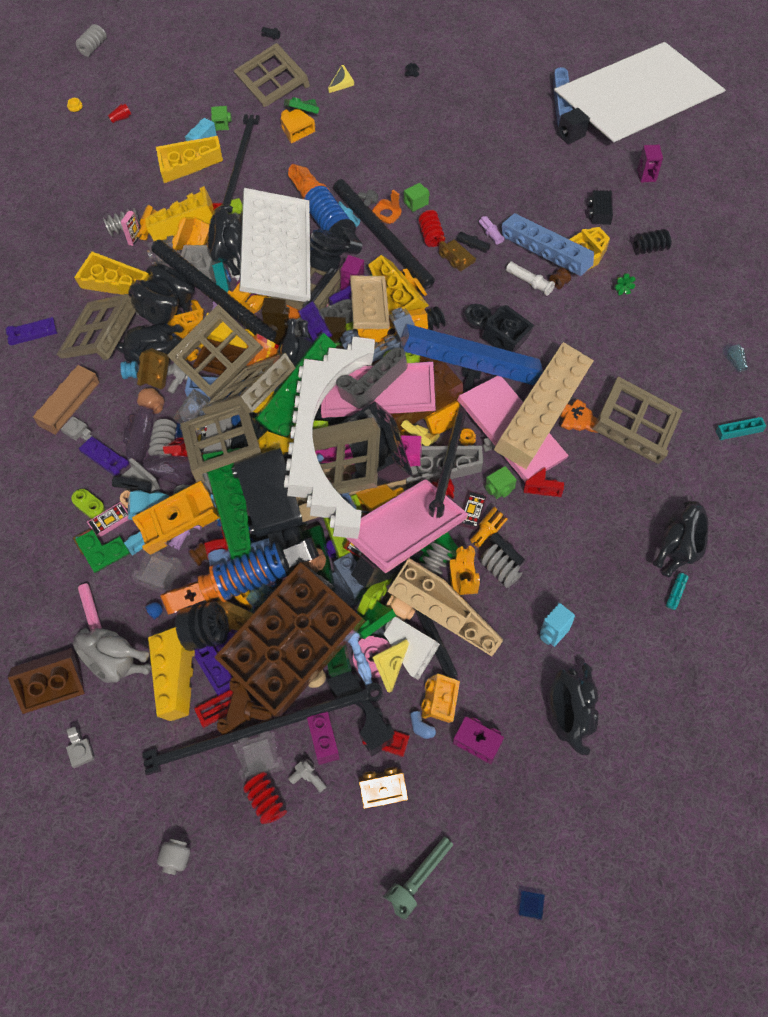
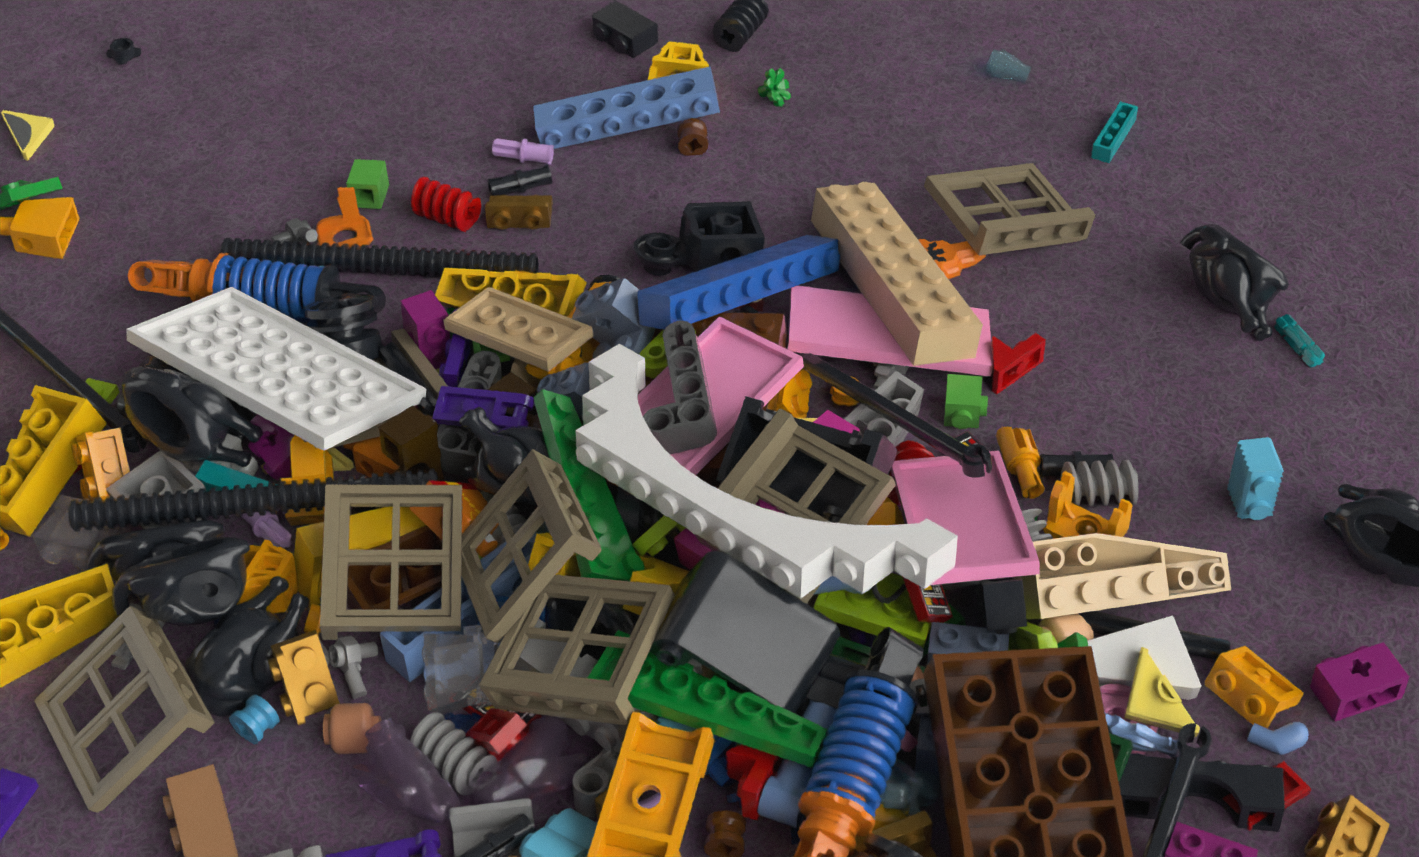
camera: 50 degrees left, 15 degrees down
white pin [506,261,555,296] -> none

